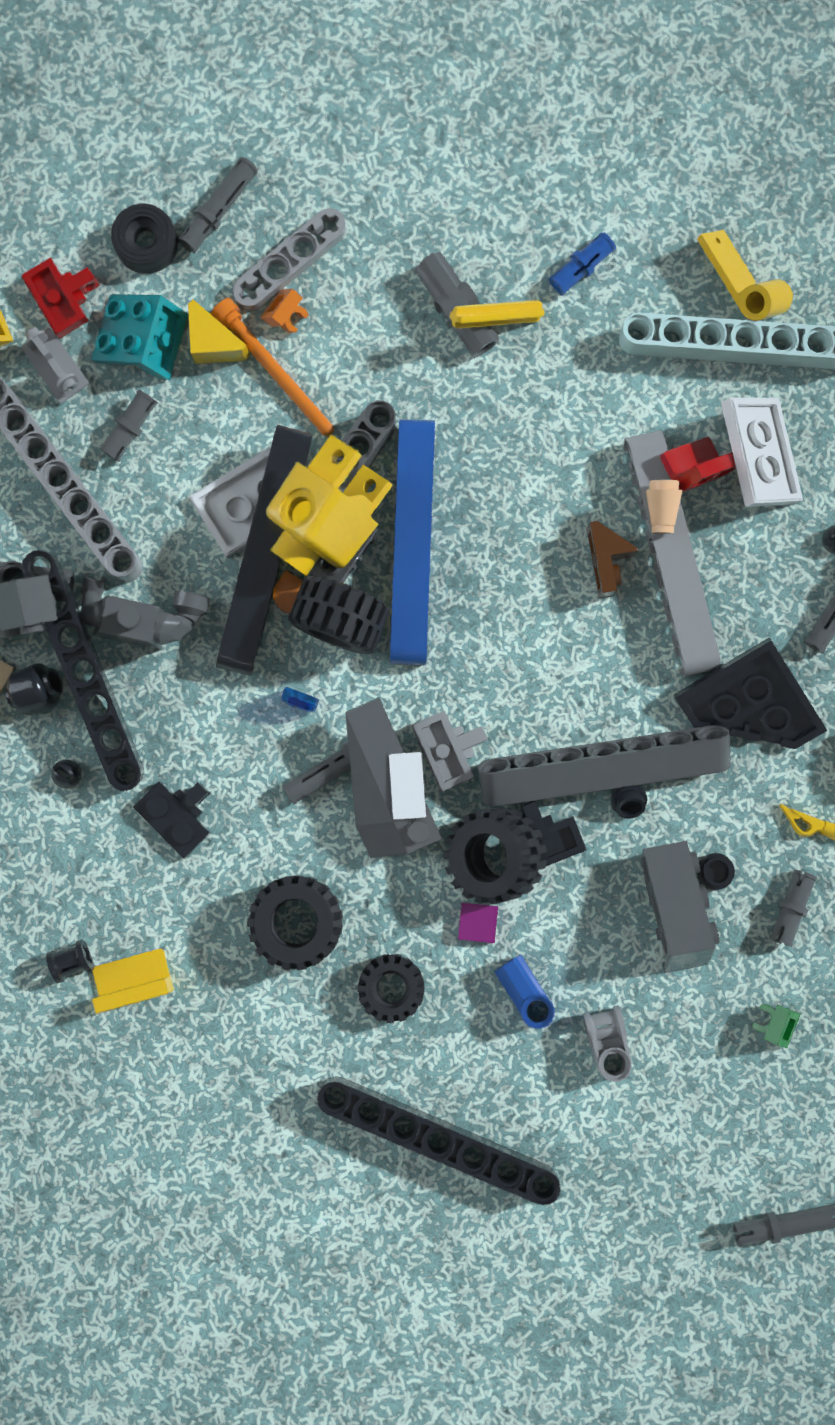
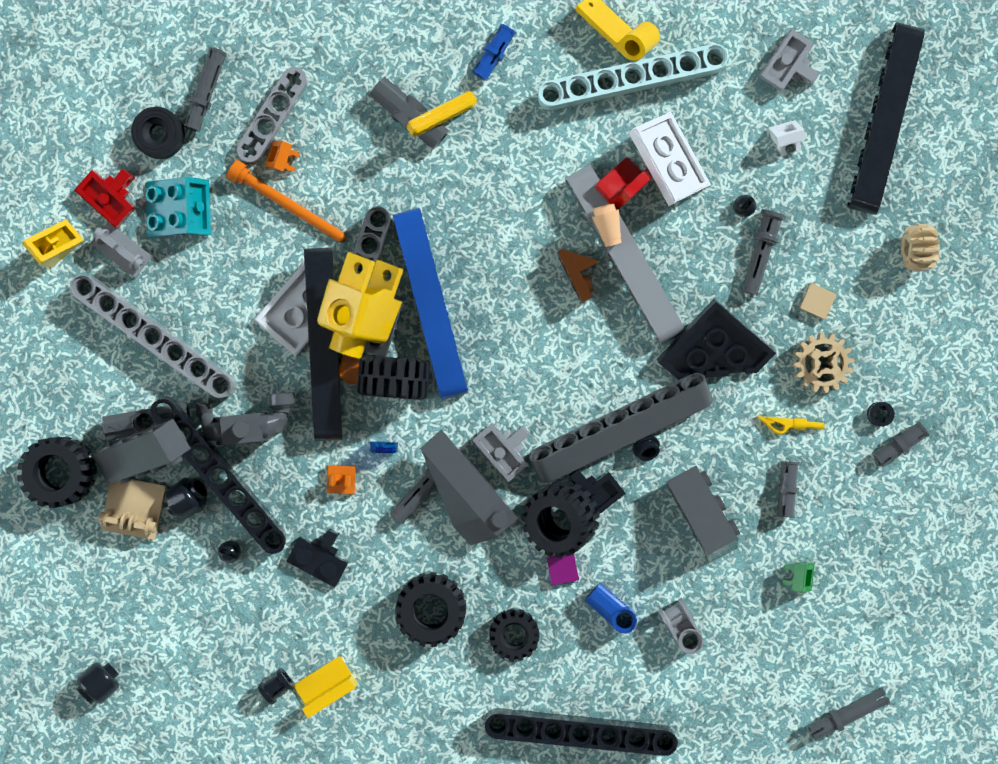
camera: 20 degrees left, 5 degrees up
dark grey pin [99,389,158,462] -> none
yellow slope [188,299,250,364] -> none
white sticker [389,752,426,820] -> none
black plate [697,853,735,890] -> none
none -> orange tile [327,465,356,494]

